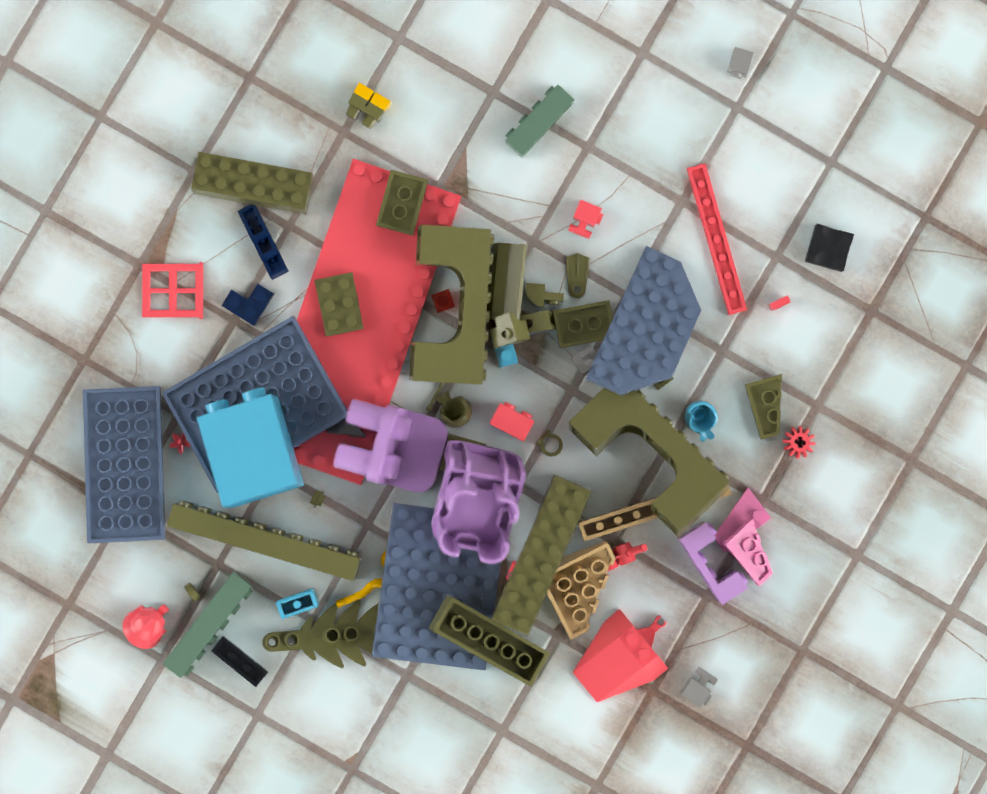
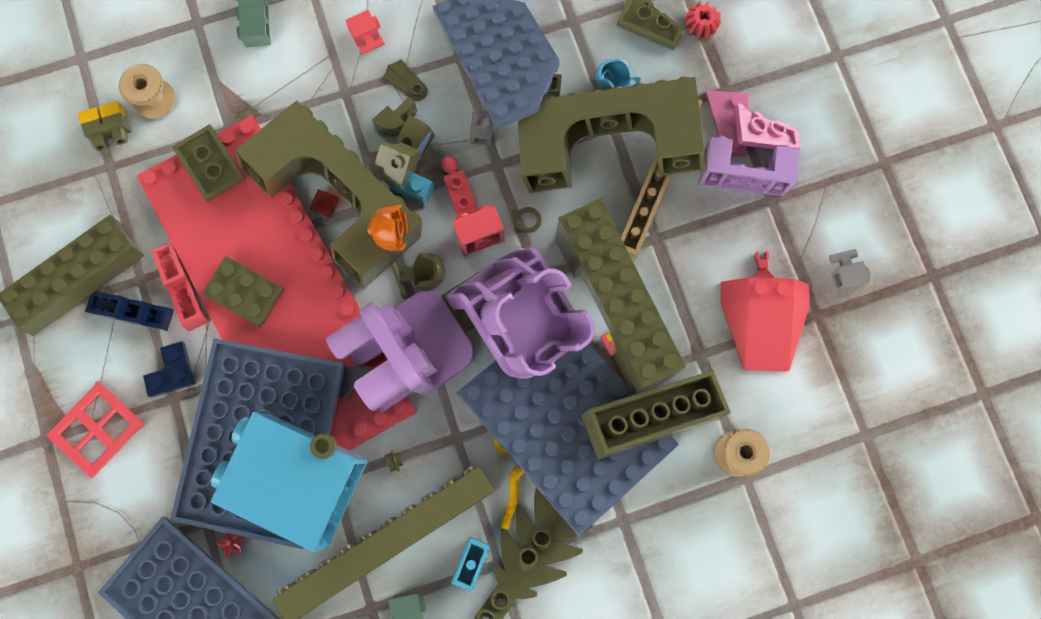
camera: 55 degrees left, 10 degrees down
olive slope [487,243,527,320] -> none
tan slope [547,541,616,640] -> none
olive plate [553,300,613,348] -> none
coral beam [608,542,648,571] -> none
none -> tan hose [119,64,175,119]
none -> coral slope [151,241,209,332]
none -> olive tile [310,434,337,459]
none -> orange cylinder [367,204,408,251]
none -> coral plate [441,156,478,216]
none -> tan hose [715,429,770,477]

